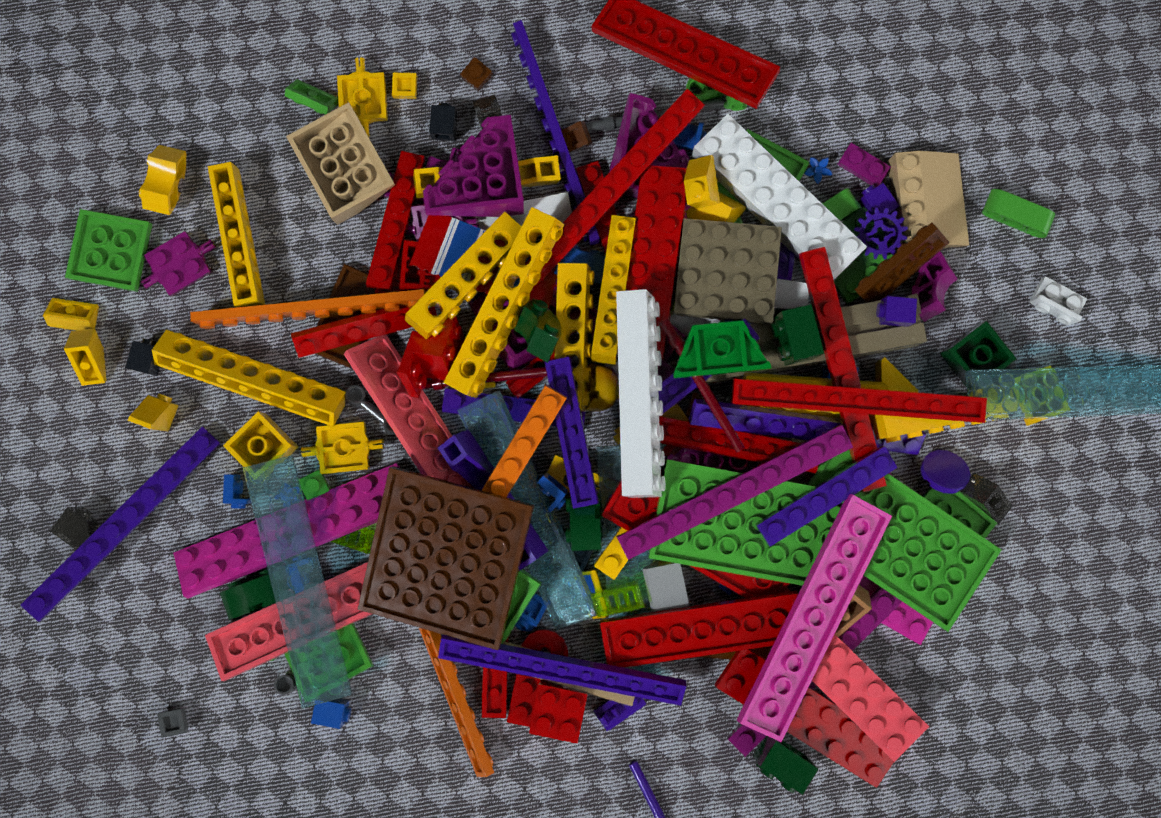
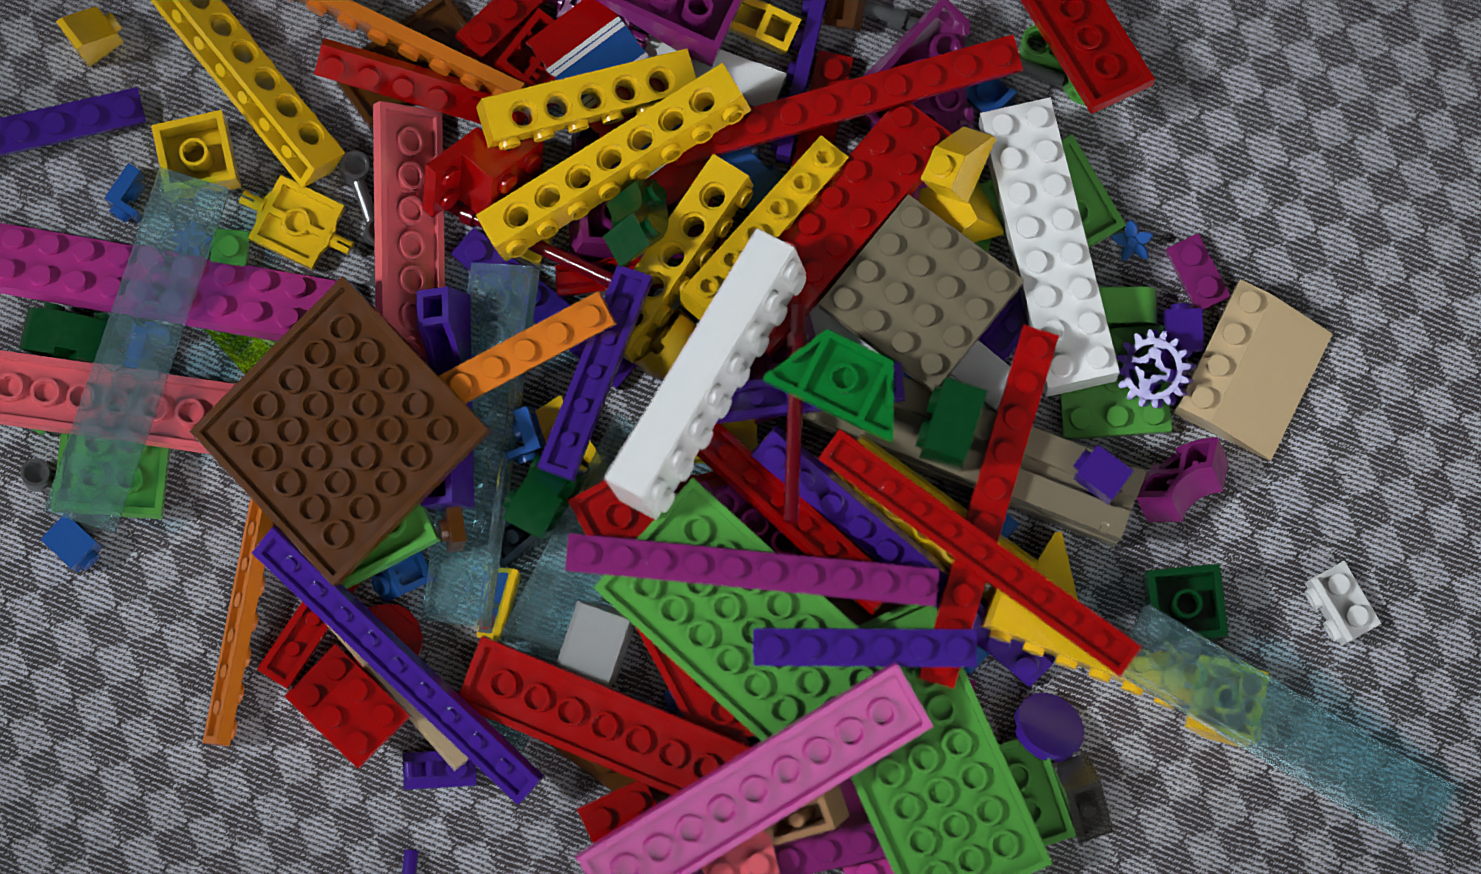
camera: 30 degrees right, 5 degrees down
clear neon green slope [591,580,645,618] -> none
yellow plate [594,527,628,580] -> none
reddish brown plate [854,222,950,303] -> none
bright green beam [982,189,1056,238] -> none
none -> reddish brown plate [437,506,467,553]

